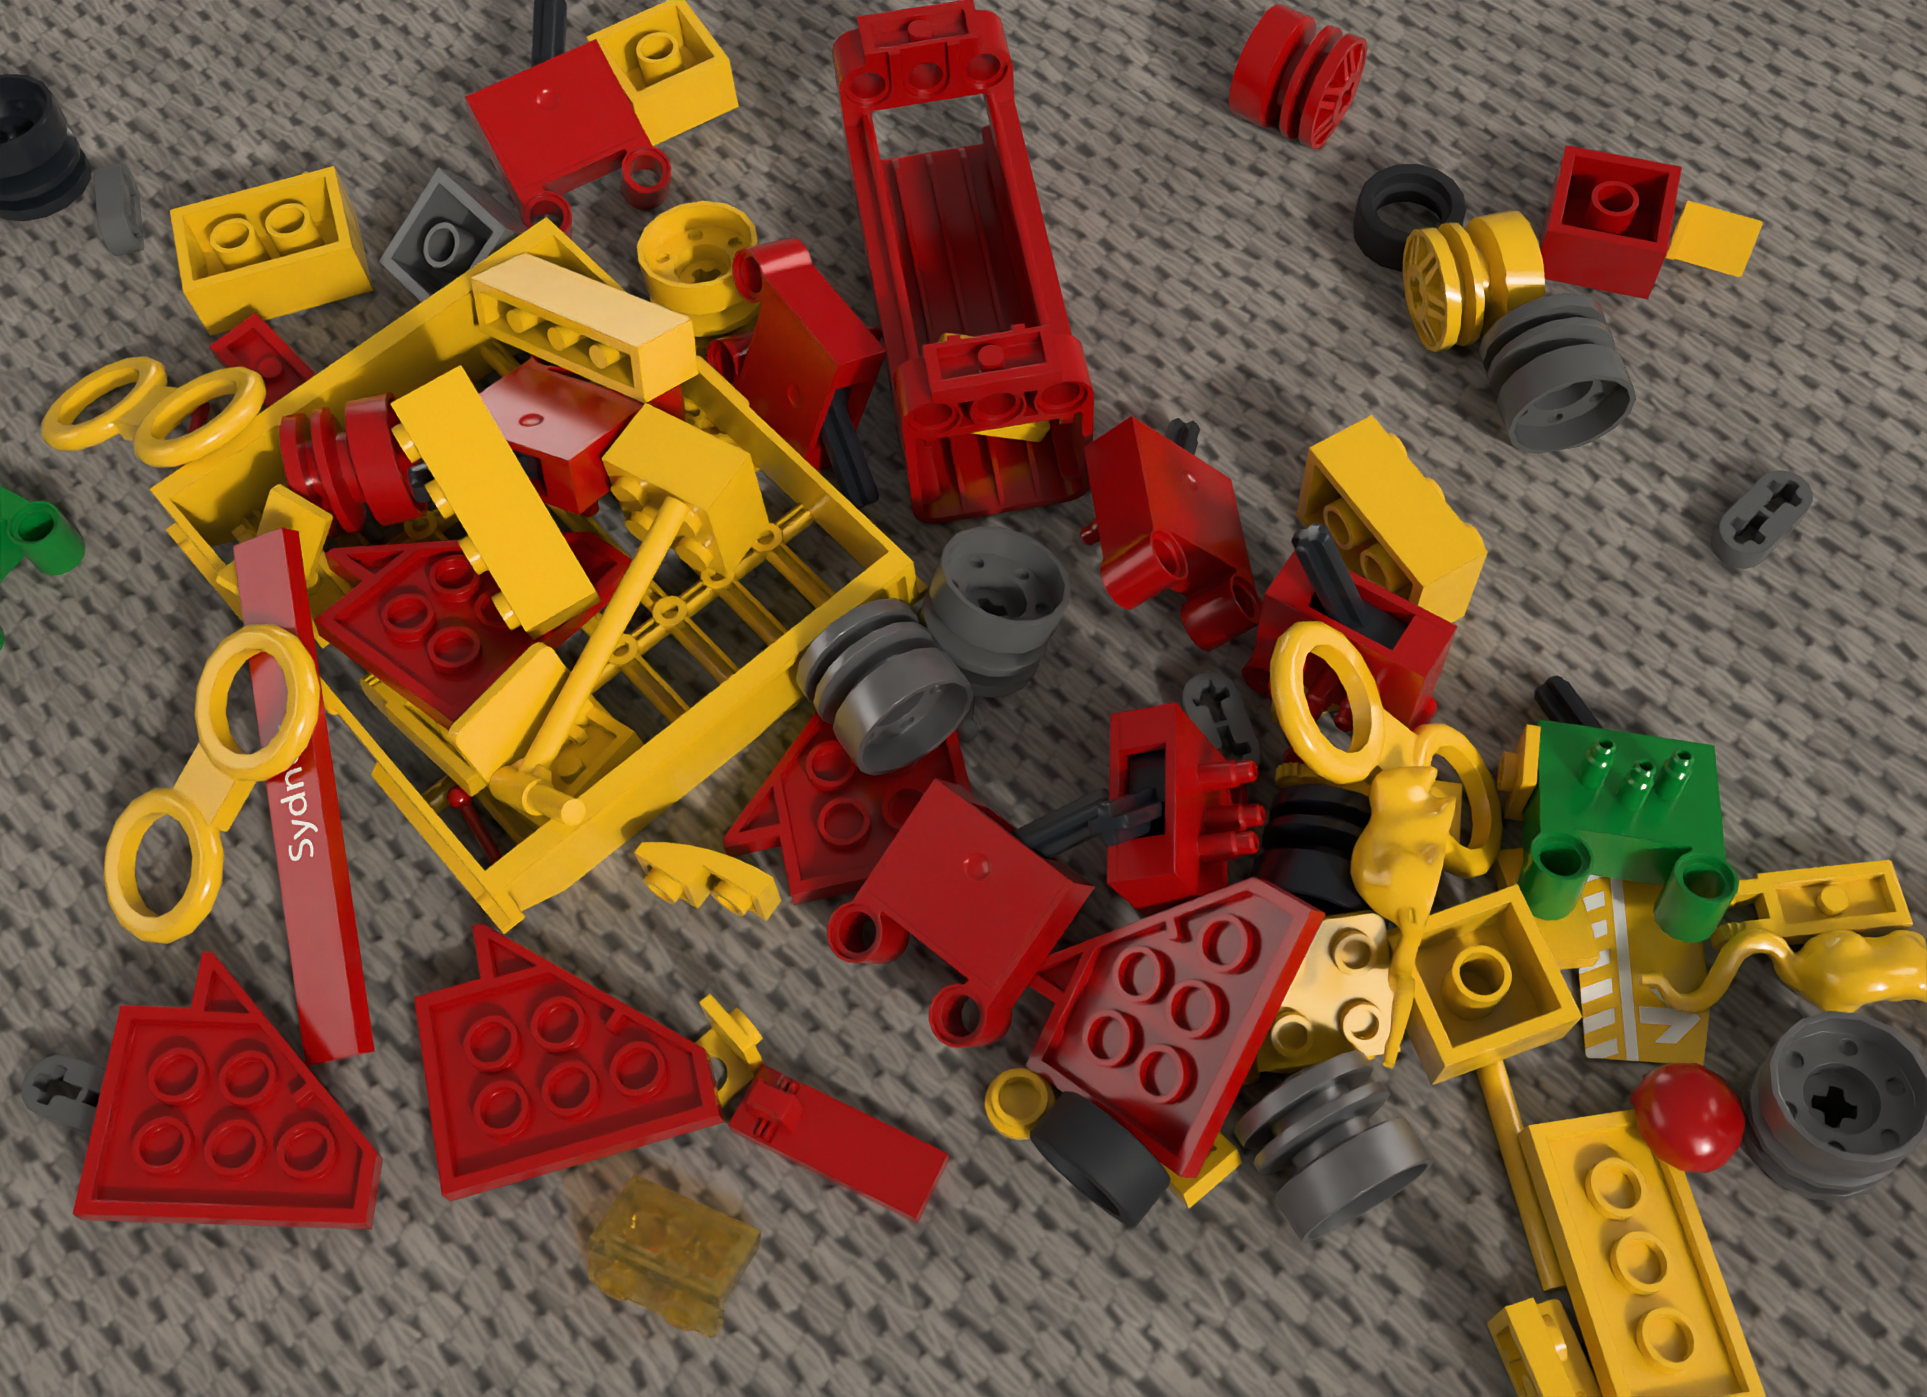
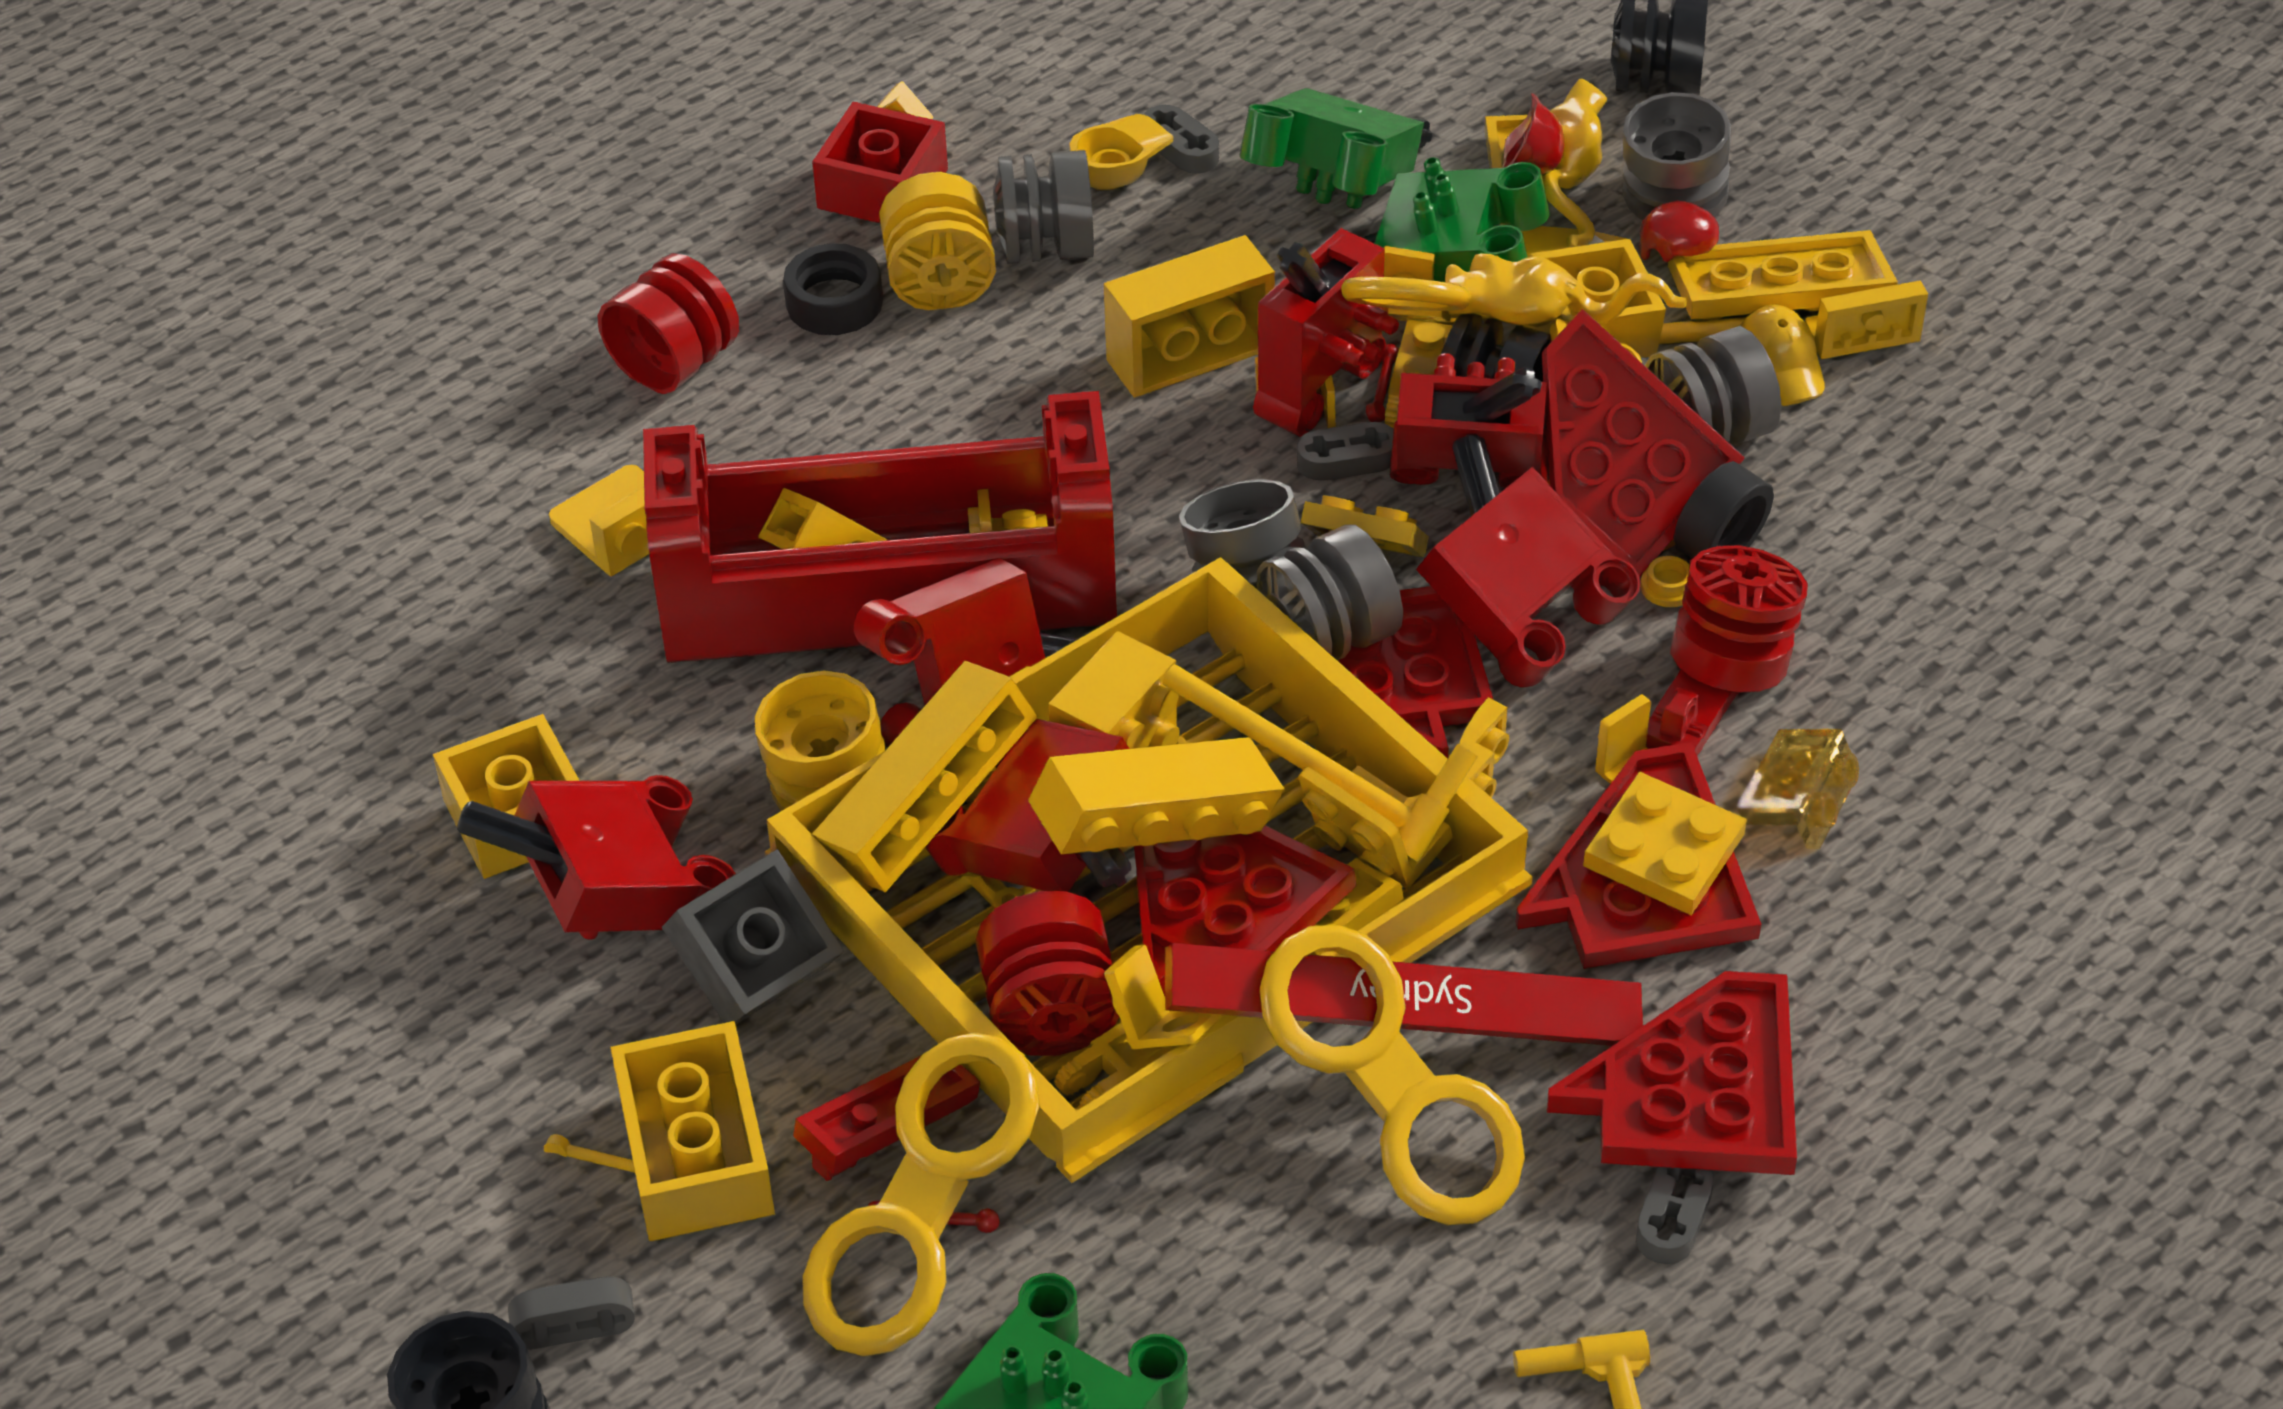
camera: 90 degrees left, 15 degrees down
red piece [1080,416,1263,652] -> none
none -> yellow bracket [549,464,649,577]
none -> yellow torso [758,488,887,549]
none -> yellow cap [1069,114,1173,191]
none -> green piece [1239,88,1433,209]
none -> yellow plate [1300,495,1429,558]
none -> red cap [1502,93,1565,175]
none -> yellow plate [1583,772,1747,915]
none -> red wheel [1670,545,1808,692]
none -> yellow cap [1740,304,1825,406]

